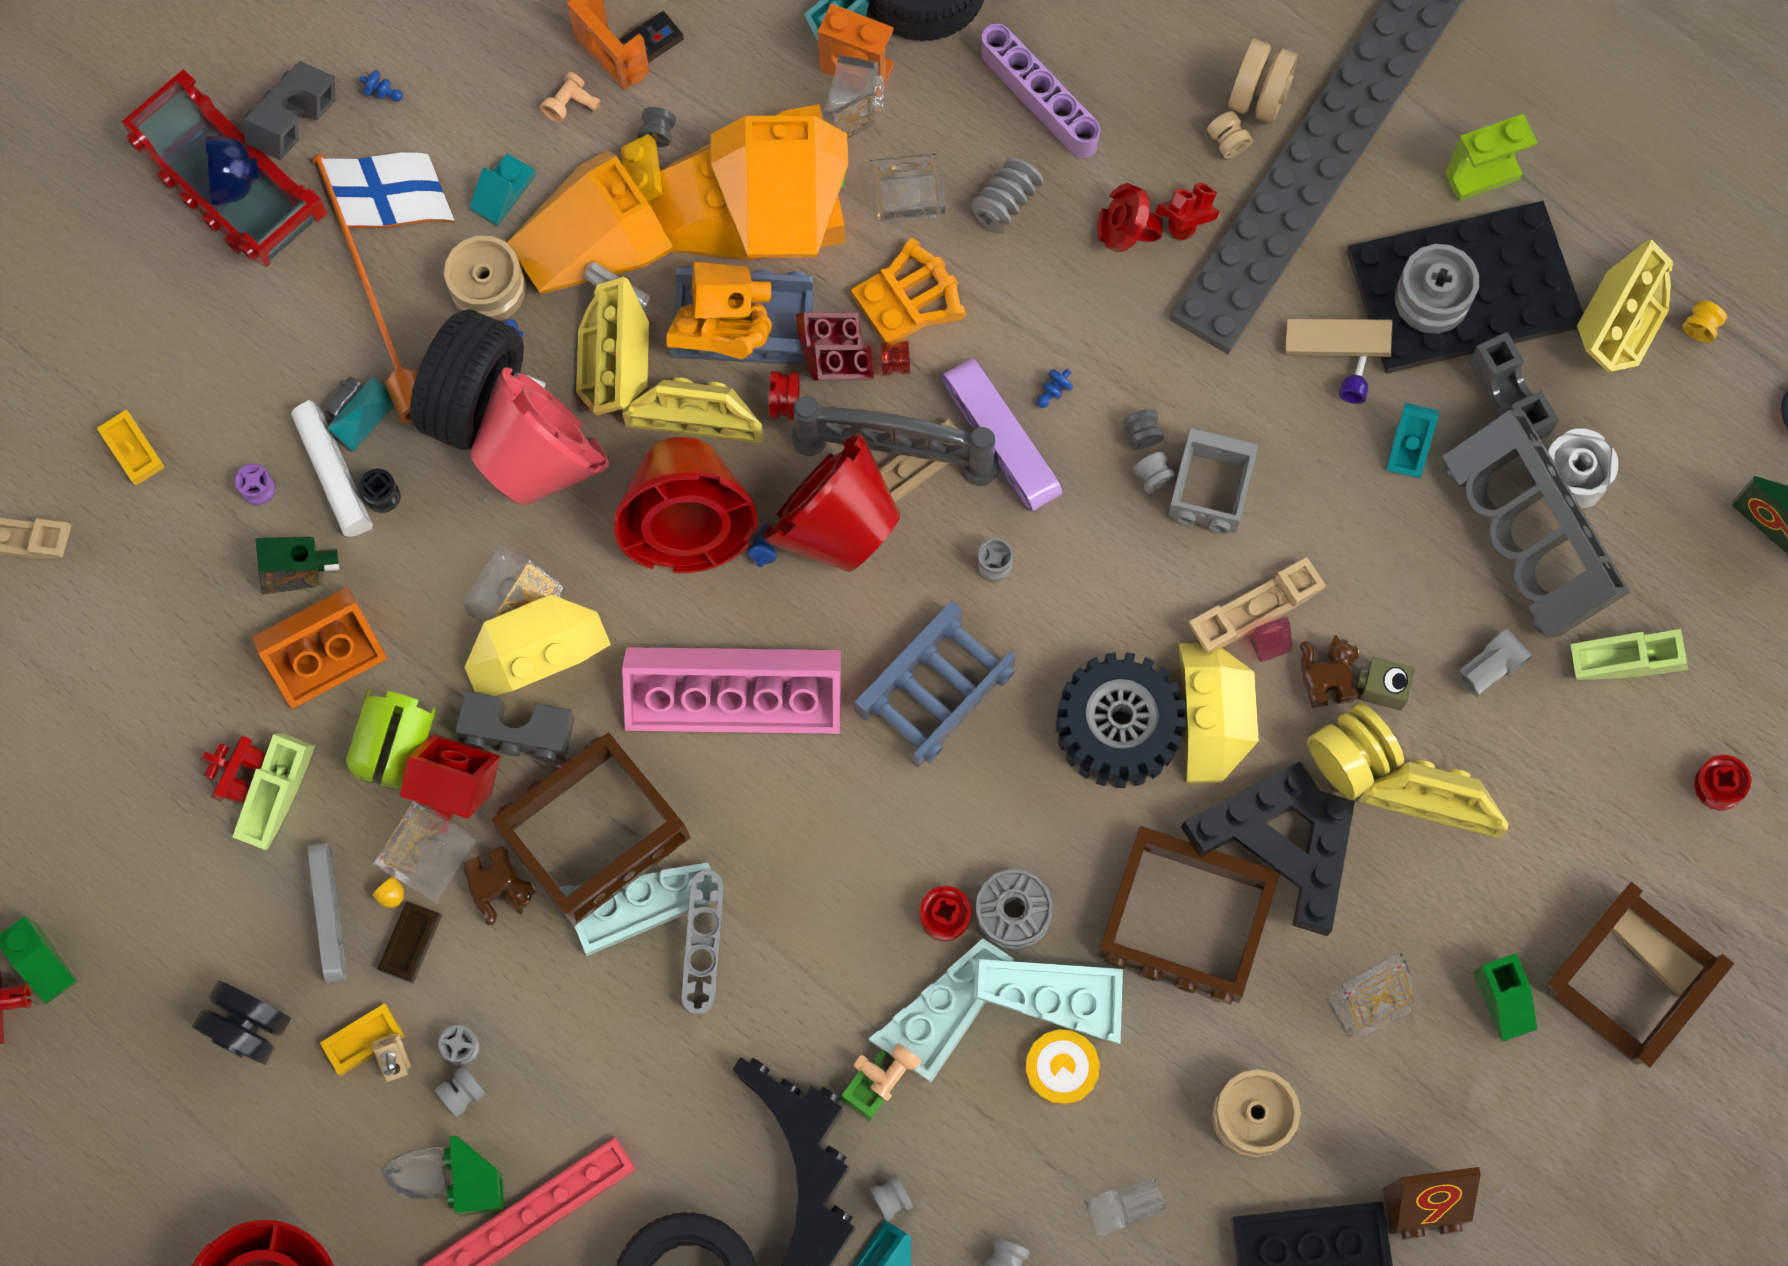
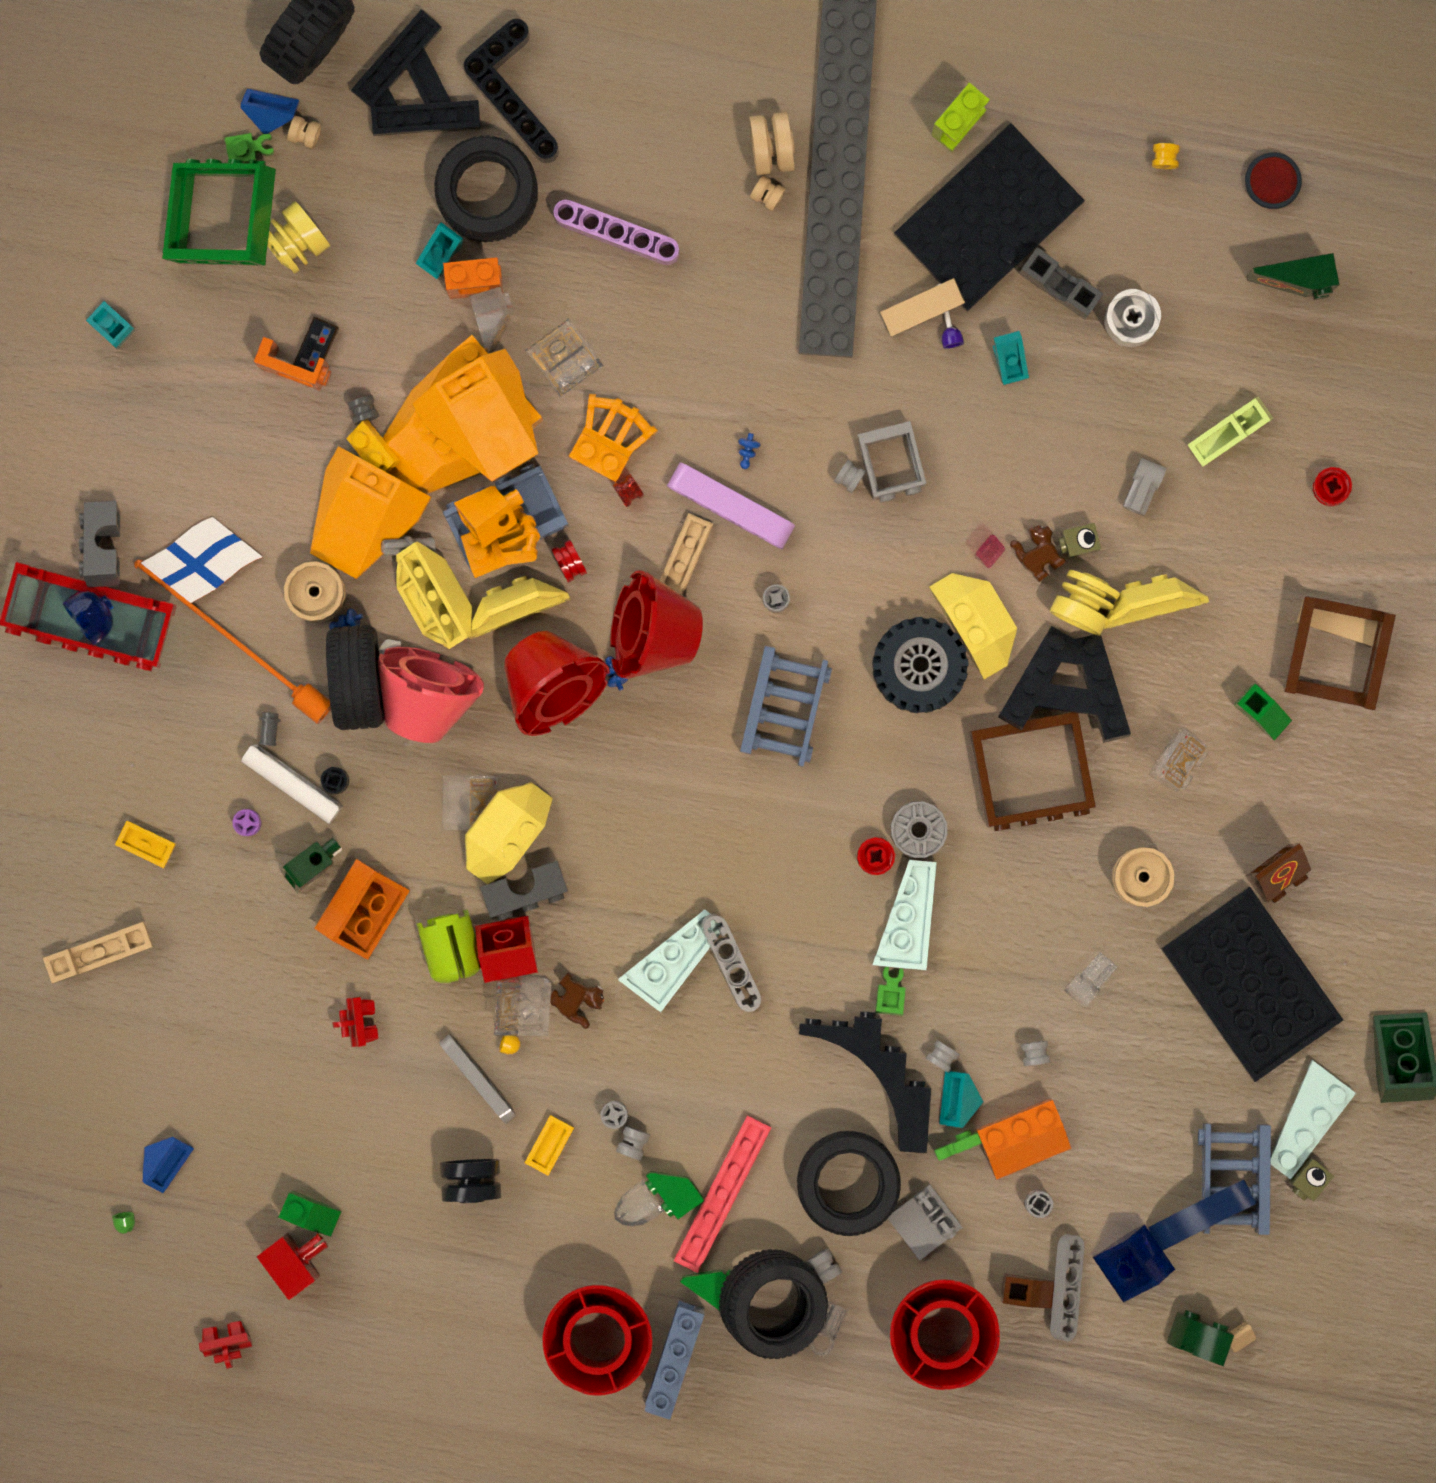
camera: 30 degrees left, 15 degrees up
yellowish green slope [233,733,316,850] -> none
teal slope [326,377,394,452] -> none
blue hair [359,70,403,102] -> none
tan piece [371,1033,411,1082] -> none
dark brown tile [377,901,442,984] -> none
teal slope [469,153,536,227] -> none
reddish brown window [491,732,691,927] -> none
light nougat piece [539,72,601,123] -> none
bright pink slope [622,647,841,734] -> none
dark grey piece [792,396,998,486] -> none
dark red slope [795,312,874,381] -> none
light nougat piece [854,1043,922,1102] -> none
light grey piece [971,158,1044,234] -> none
light aqua wing [974,959,1123,1044] -> none
yellow tile [1025,1029,1100,1105] -> none
red tile [1097,183,1163,252] -> none
dark grey wheel [1123,409,1164,449] -> none
red hips [1155,183,1220,240] -> none
tan slope [1188,557,1326,653] -> none
light grey wheel [1395,244,1479,334] -> none
dark grey fence [1442,410,1630,638] -> none
light yellow wedge [1577,240,1673,372] -> none

